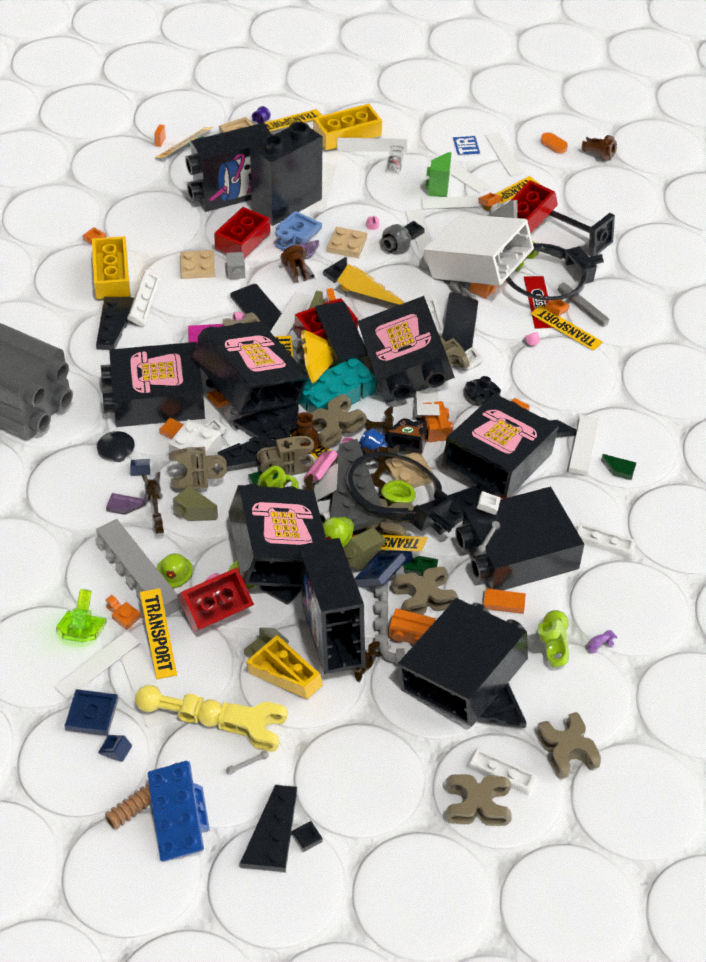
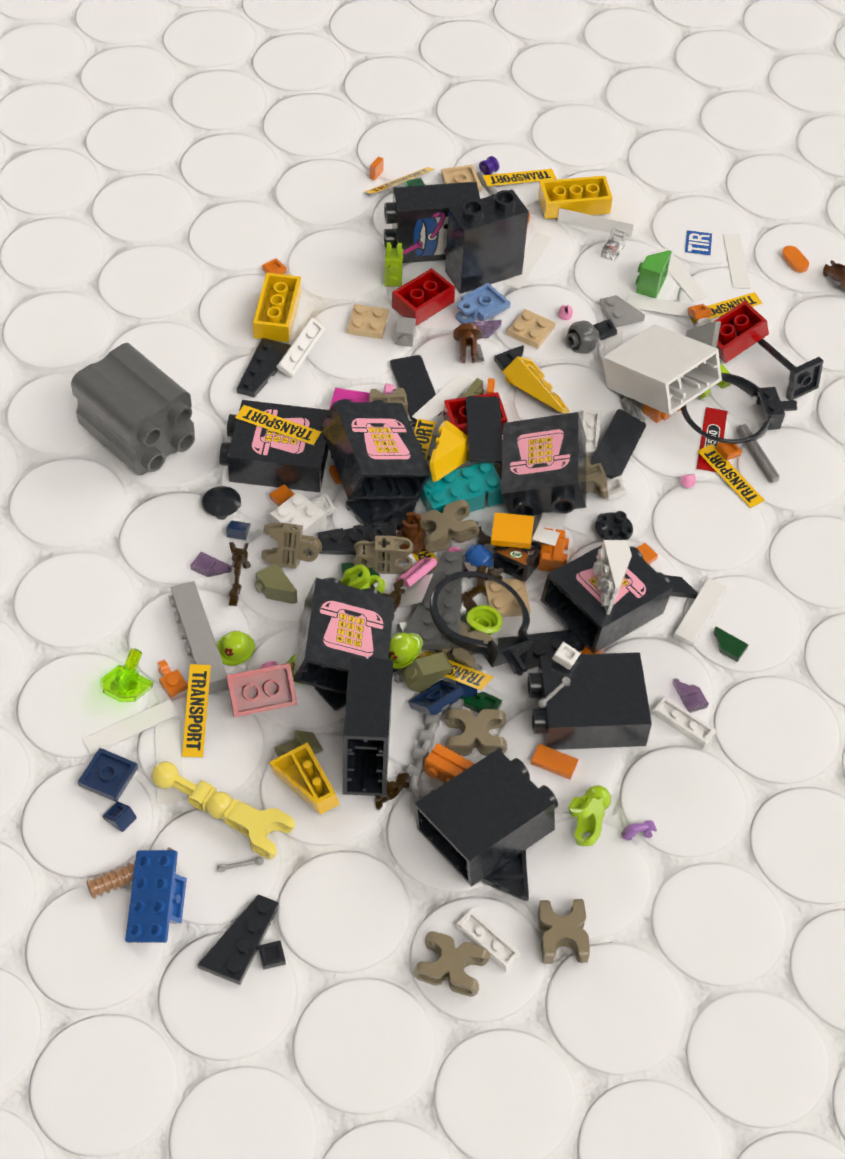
camera: 15 degrees right, 5 degrees up
none -> yellow sticker [235,405,321,445]
none -> lime hinge [384,242,403,287]
none -> light orange tile [491,513,534,549]
none -> white slope [593,540,632,615]
none -> light grey wing [599,295,645,327]
none -> clear purple tile [672,678,709,713]

